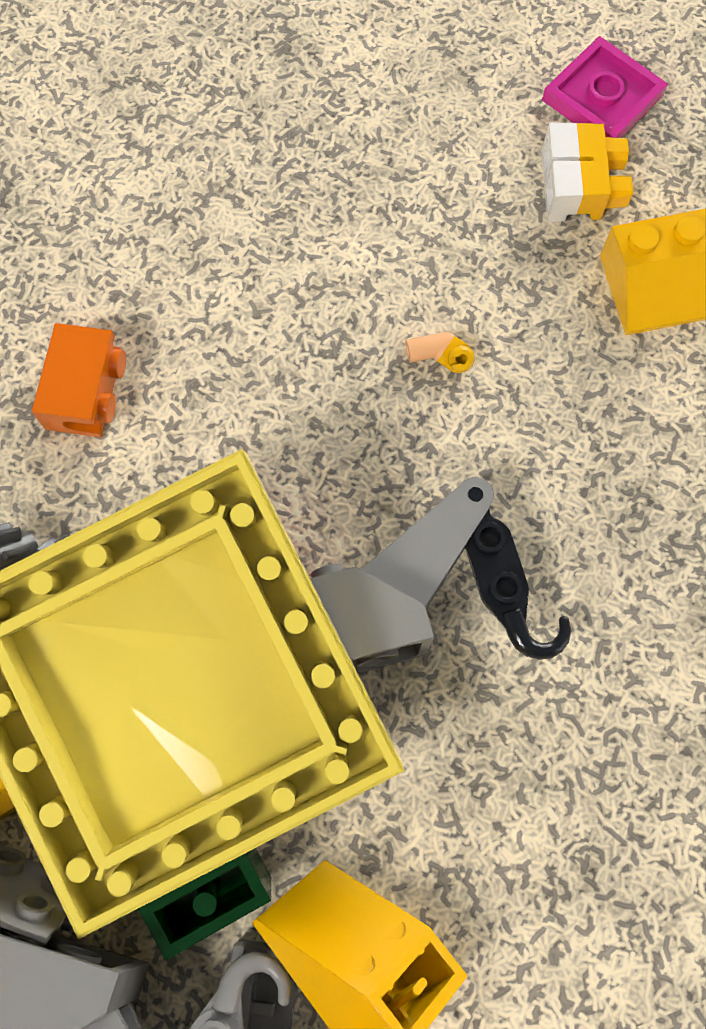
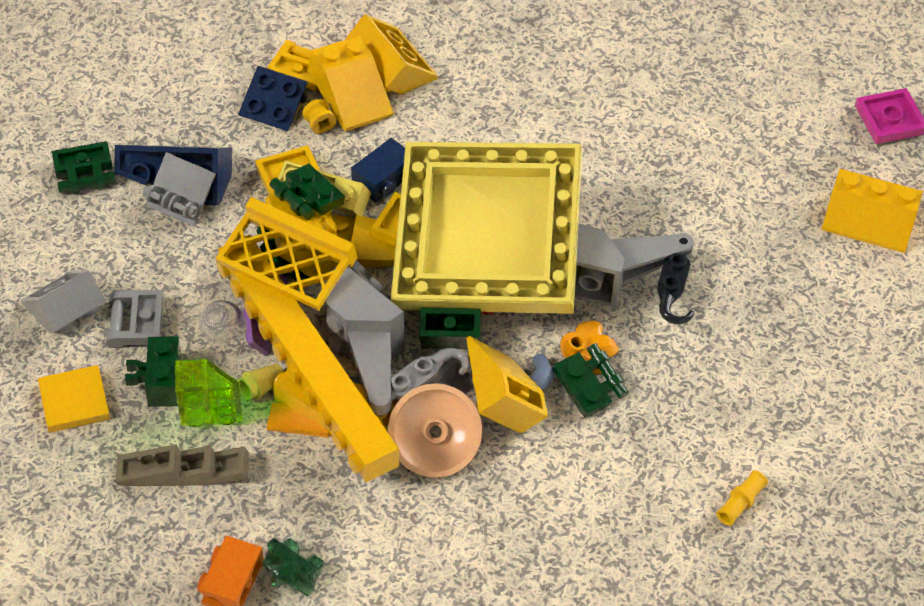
camera: 30 degrees right, 20 degrees down
orange brick [31,323,126,438] -> none
arm [405,332,475,373] -> none
hips [542,122,633,222] -> none
none -> sand blue arm [530,354,554,391]
none -> dark green plate [552,343,629,418]
none -> light orange plate [560,321,619,375]

